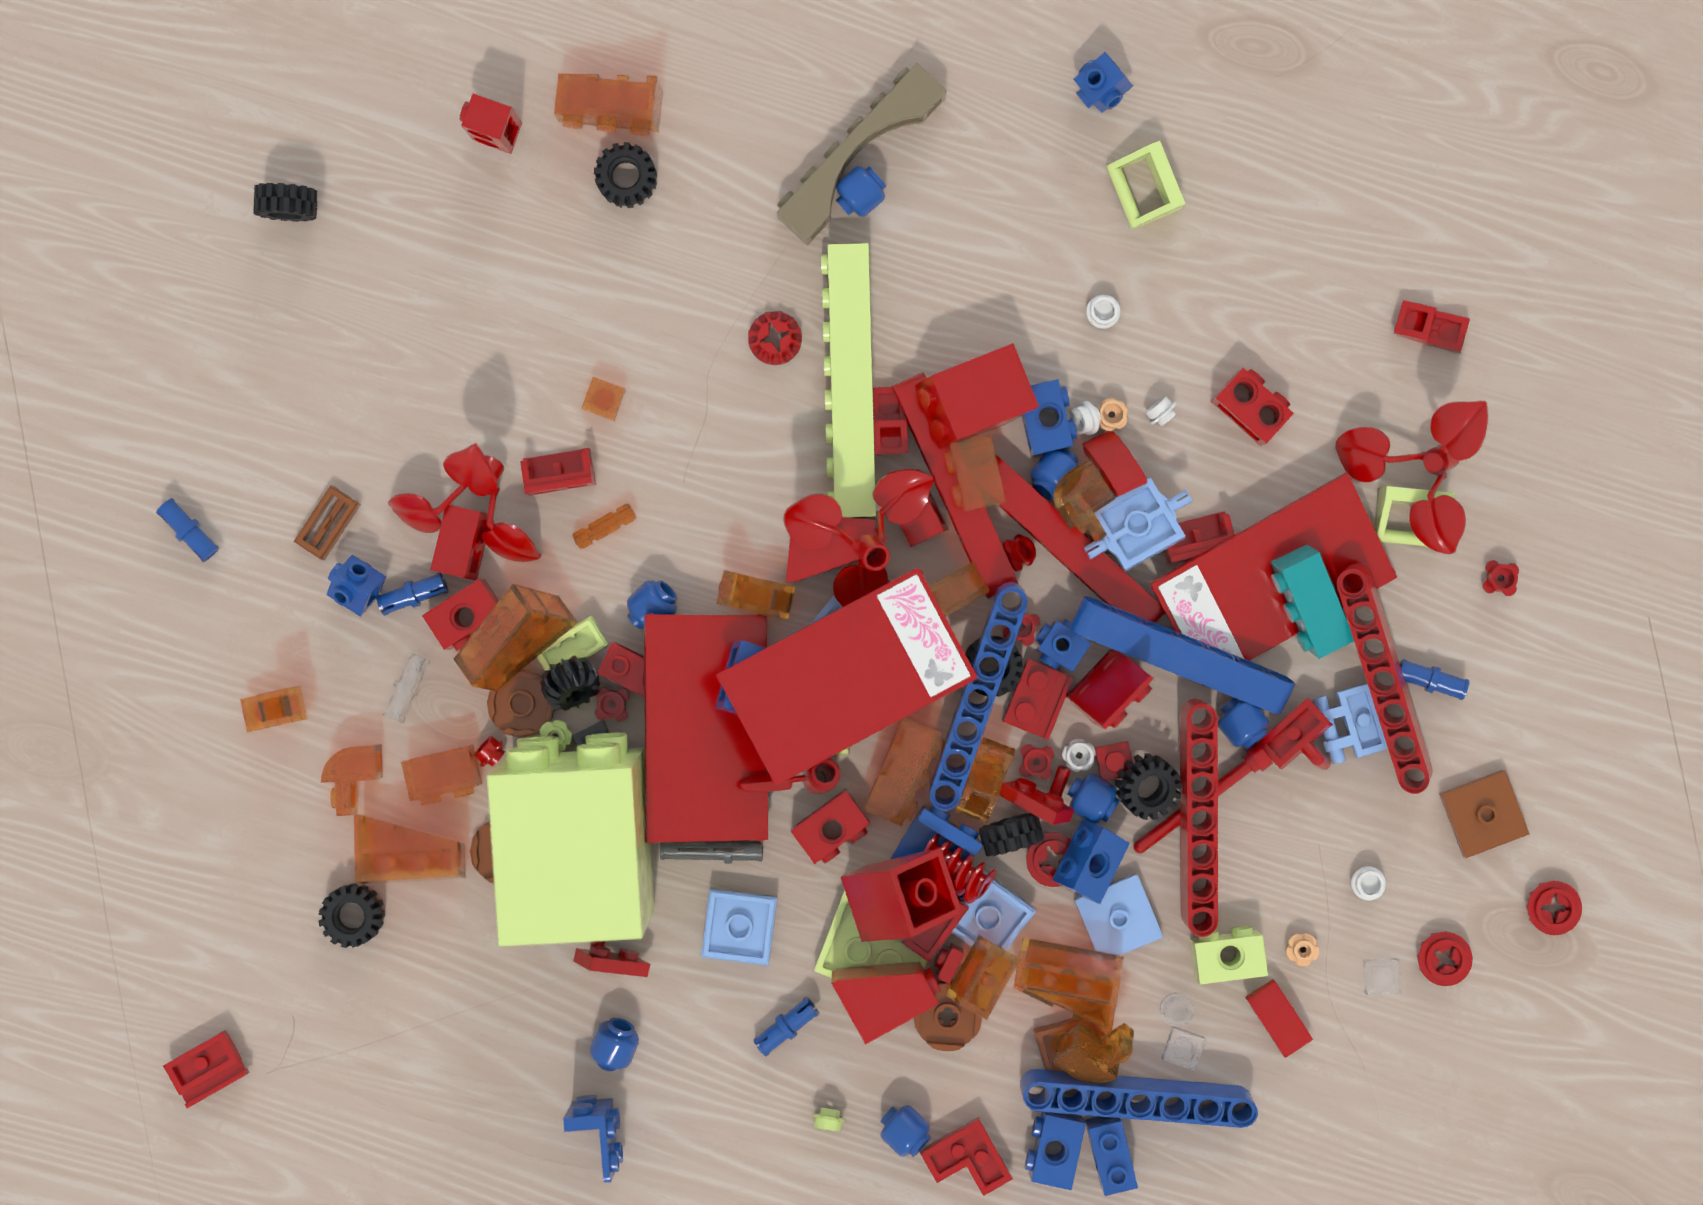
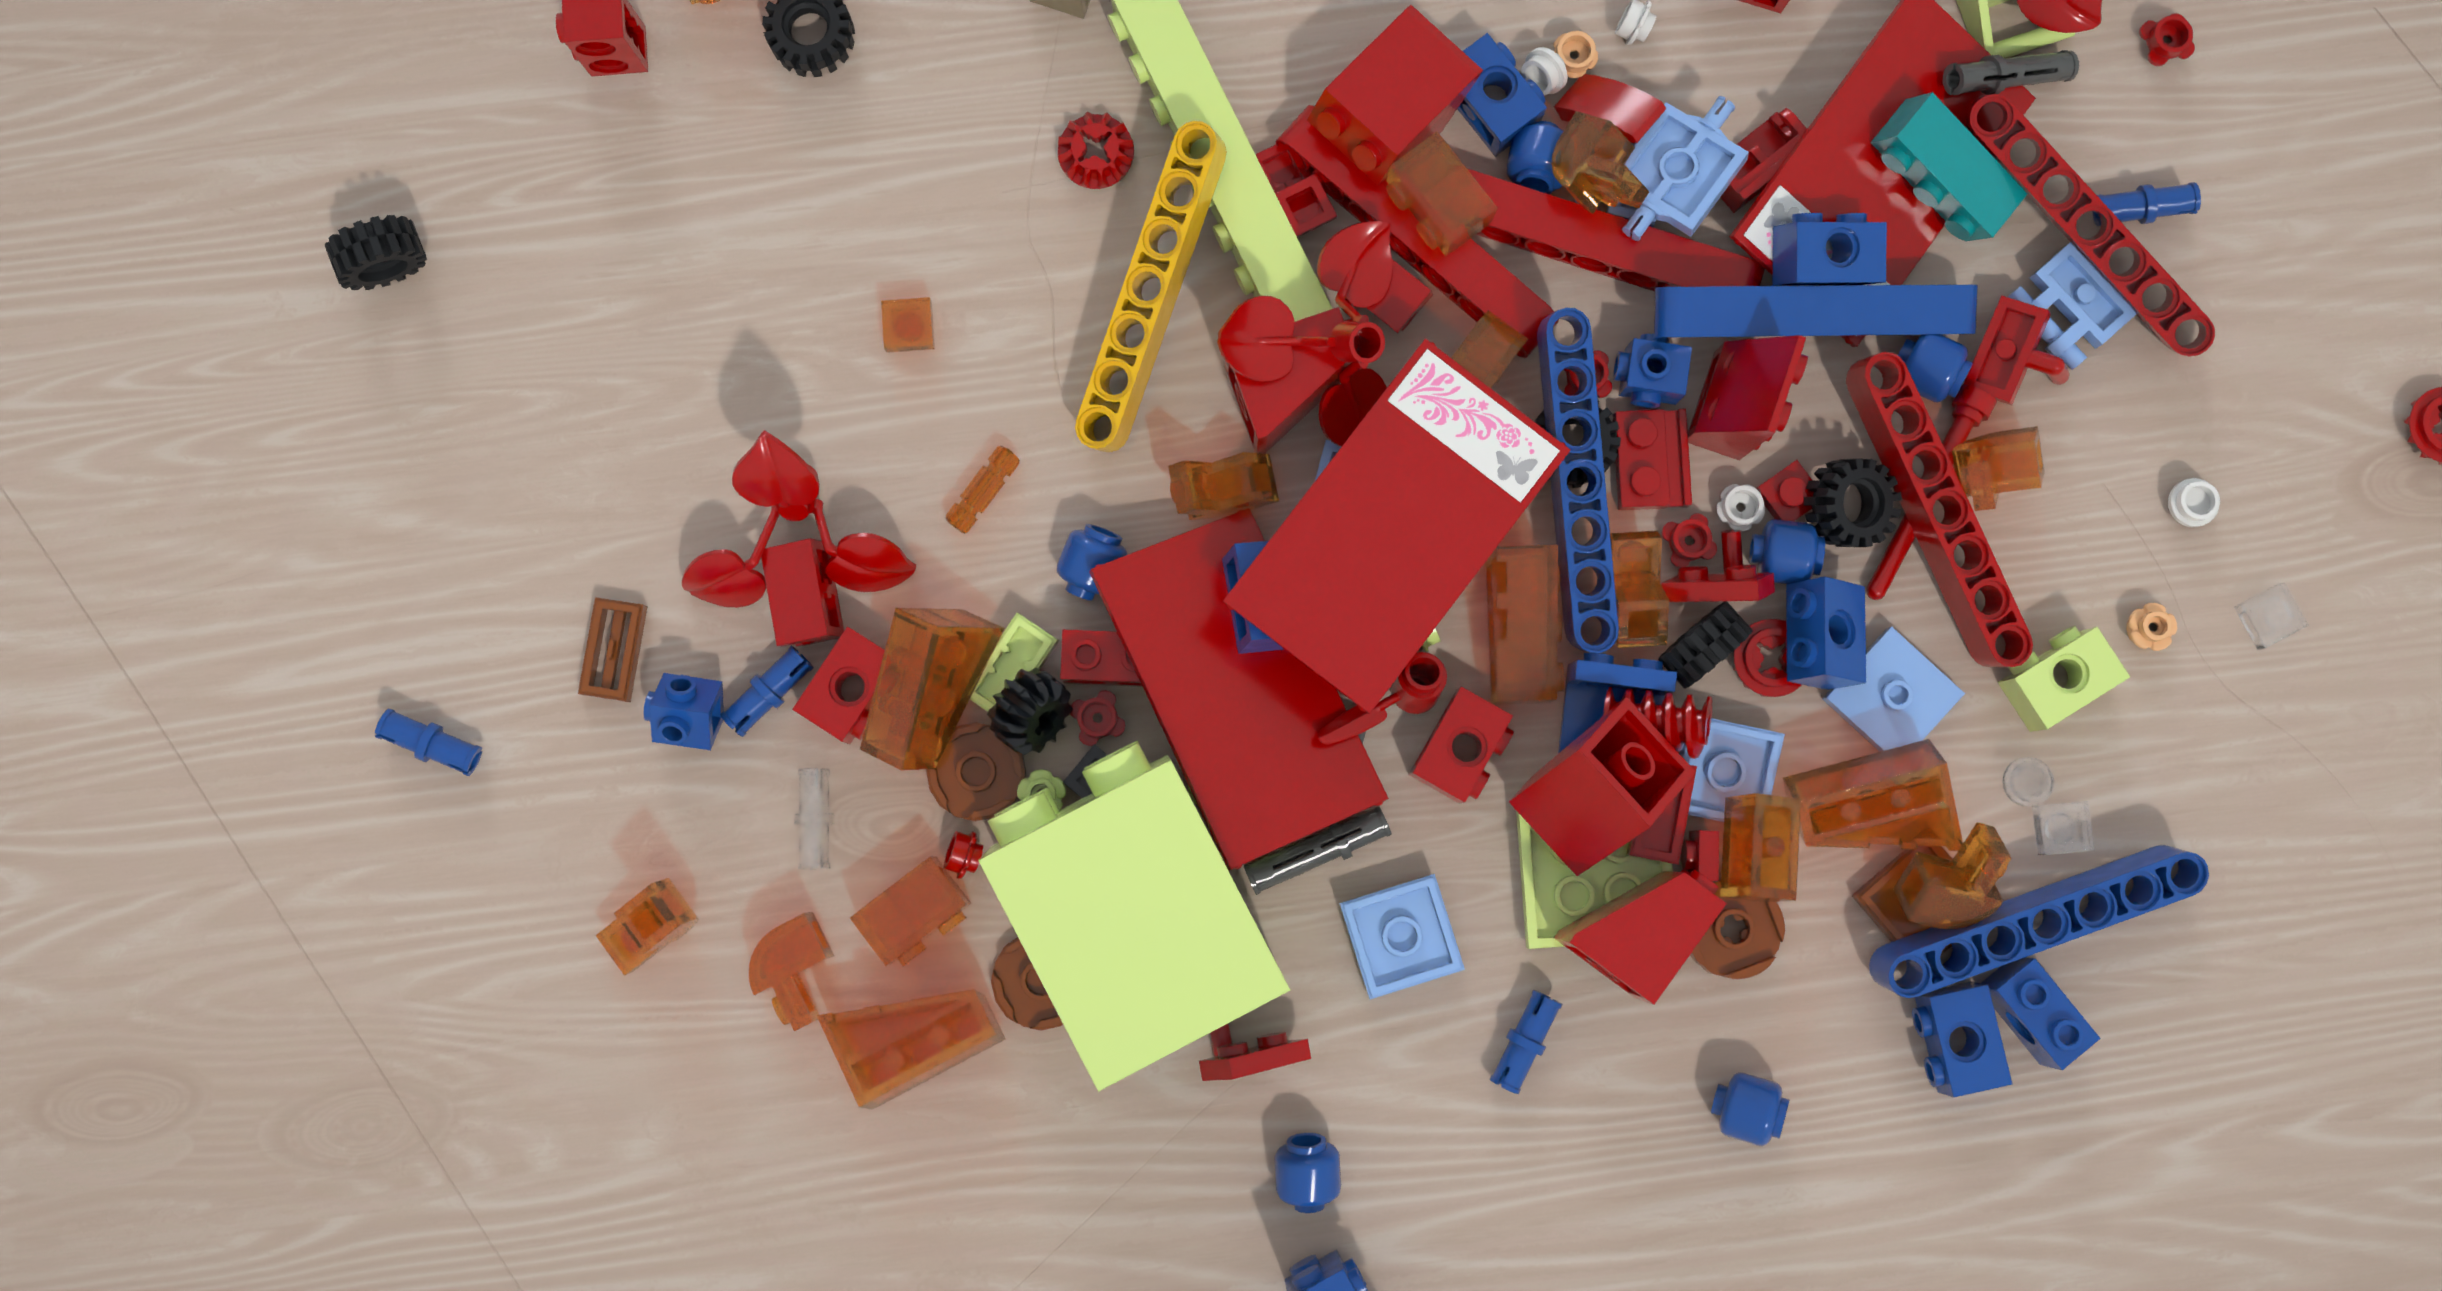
camera: 25 degrees left, 5 degrees down
black tyre [318,883,385,948] -> none
red hinge [520,448,596,496] -> none
yellowish green plate [812,1108,846,1132] -> none
red plate [920,1117,1013,1196] -> none
red plate [1003,534,1036,572] -> none
red slope [1245,979,1313,1058] -> none
red gear [1416,931,1473,986] -> none
dark orange plate [1439,770,1530,858] -> none
none -> yellow beam [1075,121,1227,453]
none -> blue brick [1772,213,1887,286]
none -> dark grey pin [1943,50,2079,95]
none -> clear orange brick [1952,426,2045,511]

